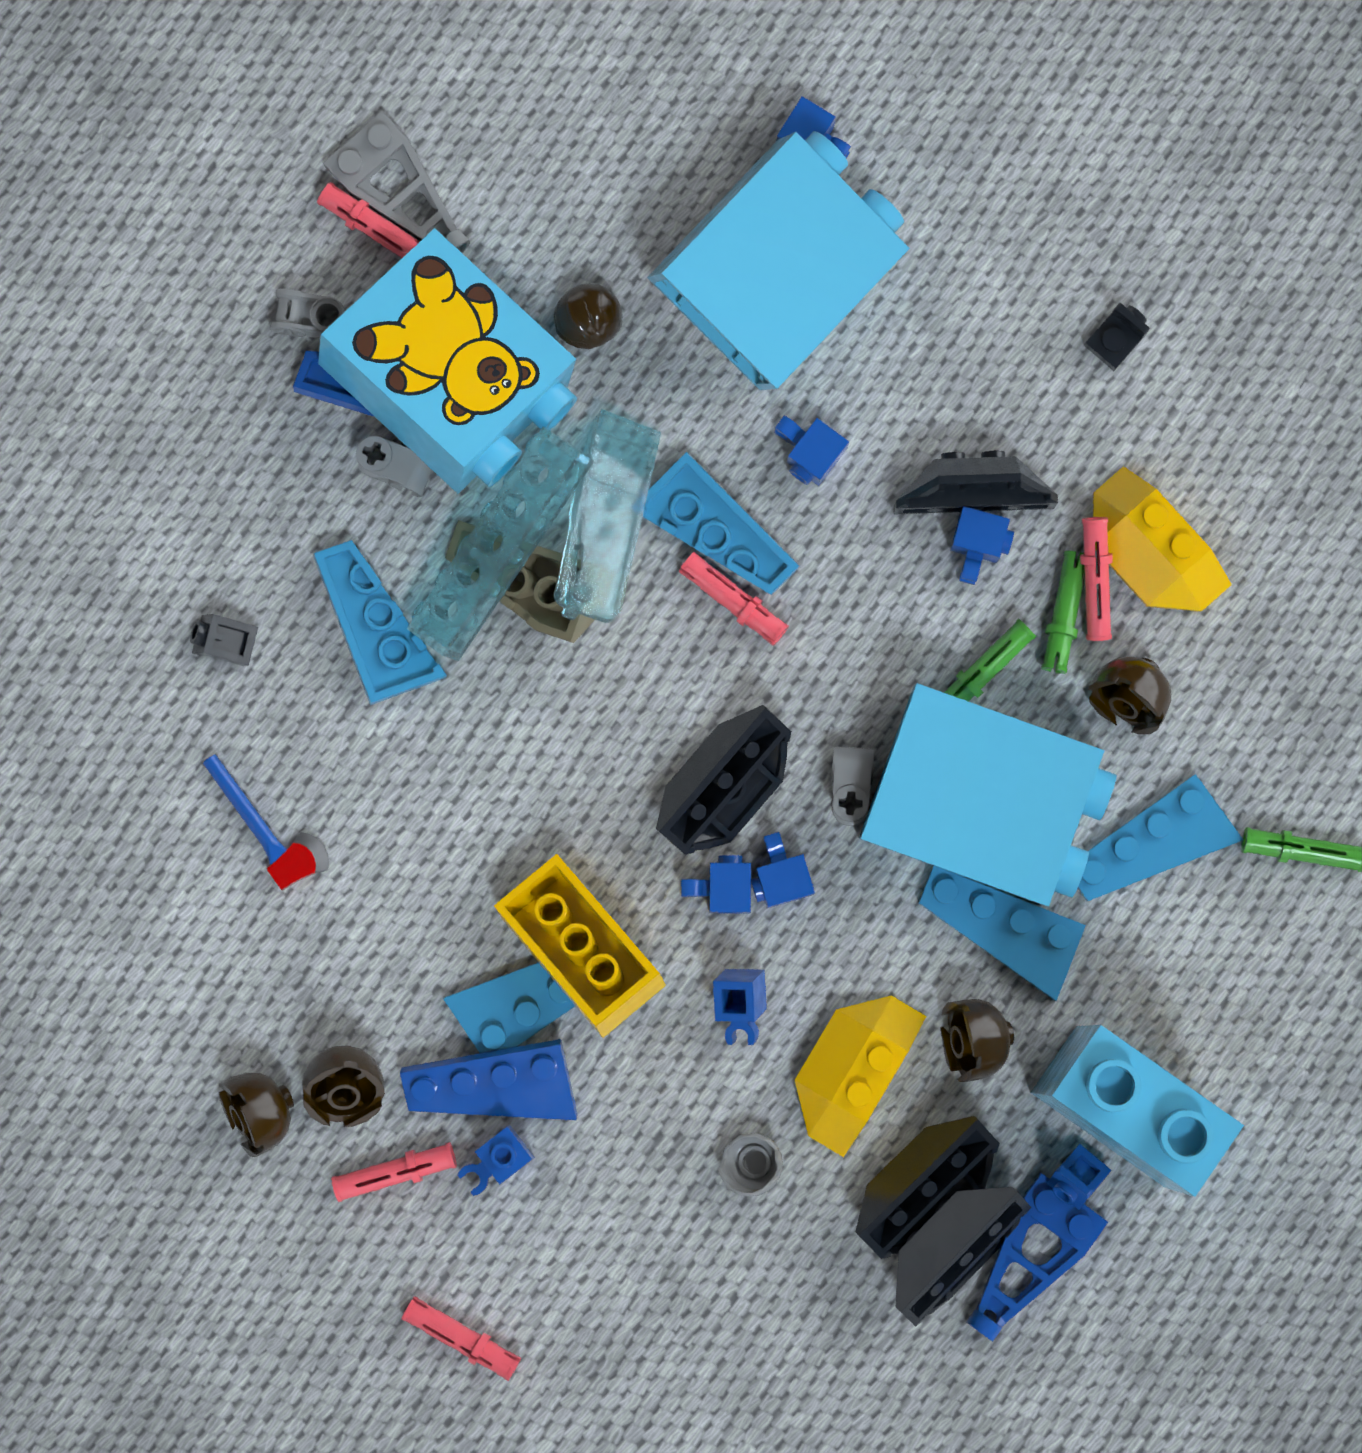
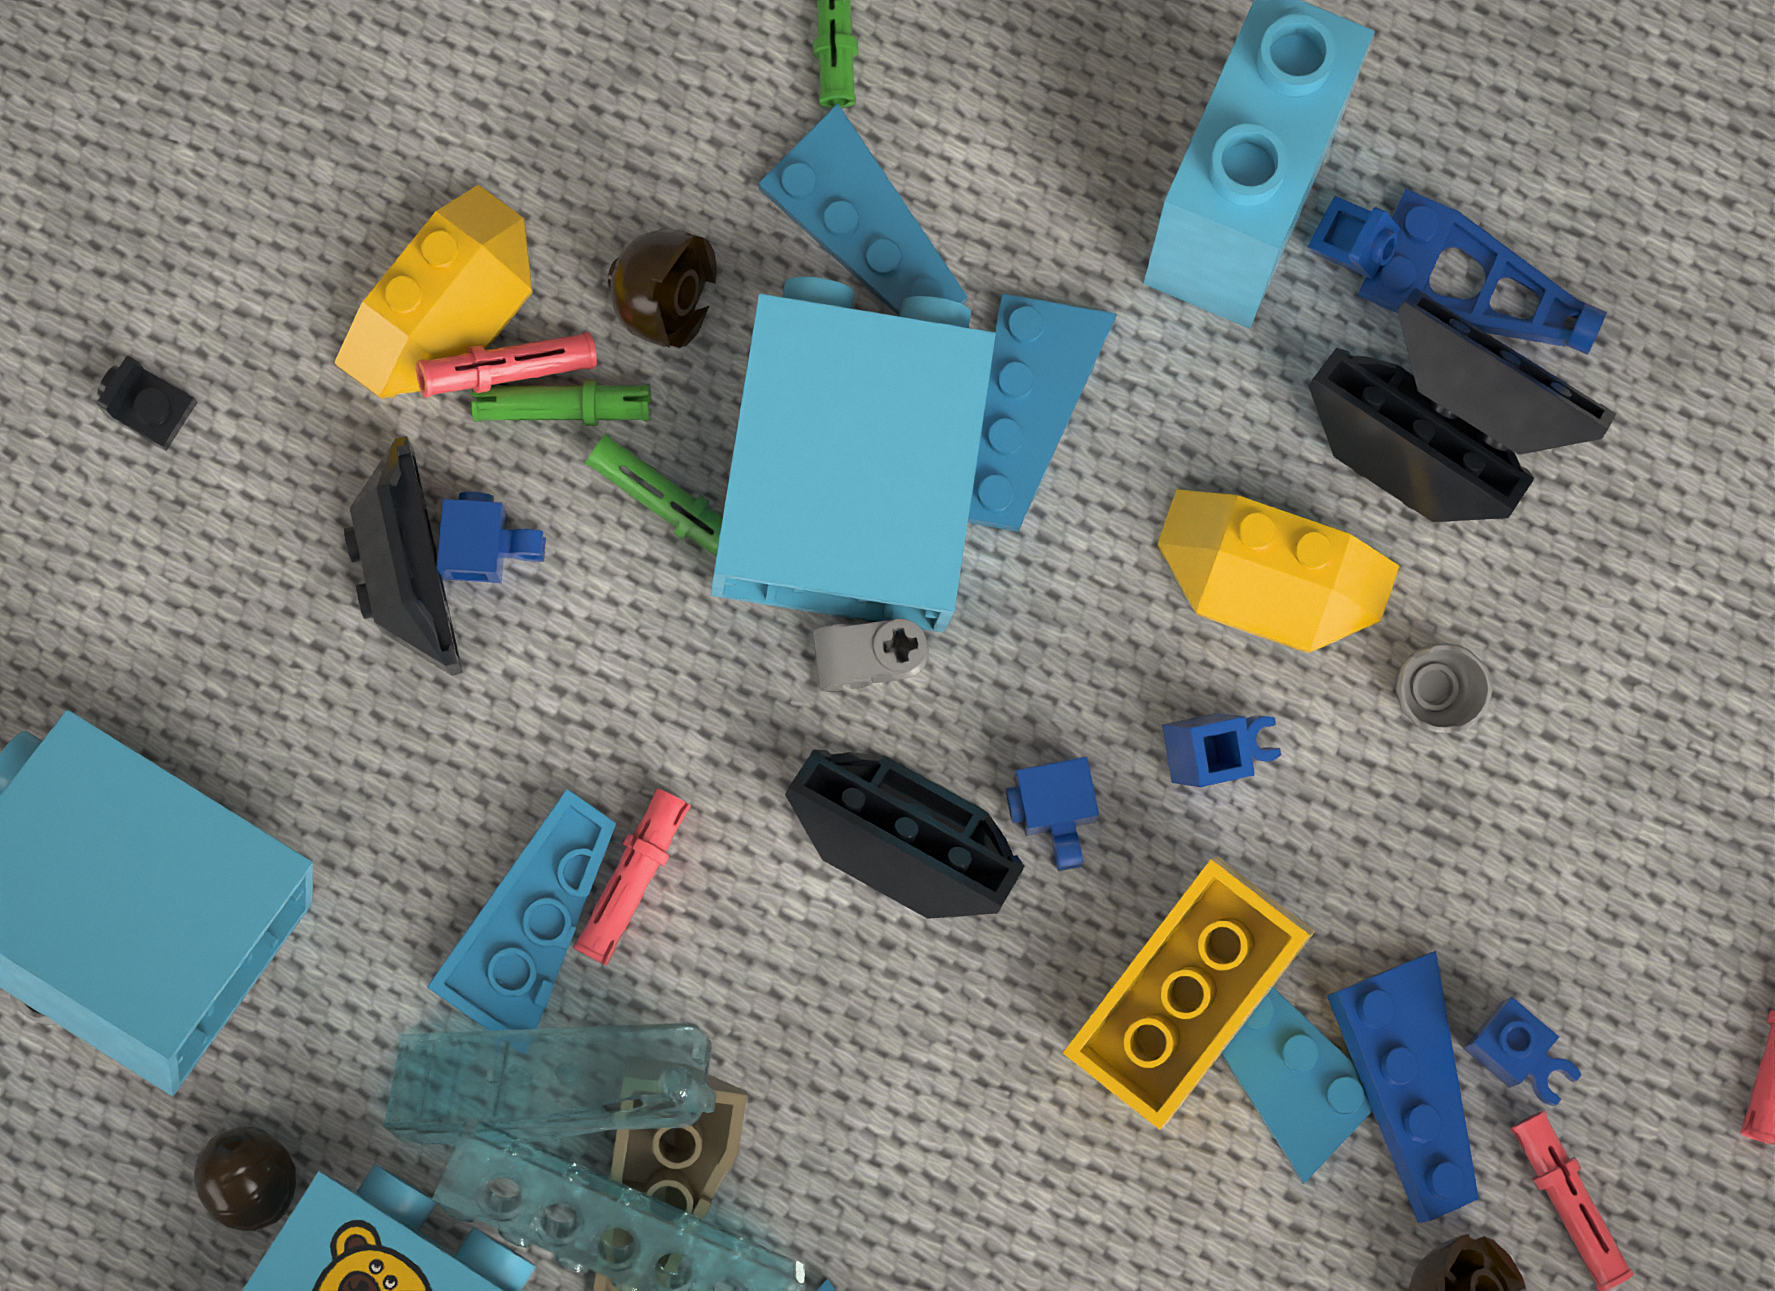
camera: 105 degrees left, 5 degrees down
blue brick [751,832,815,909] -> none
blue brick [774,415,849,486] -> none
dark brown cylinder [940,999,1014,1082] -> none

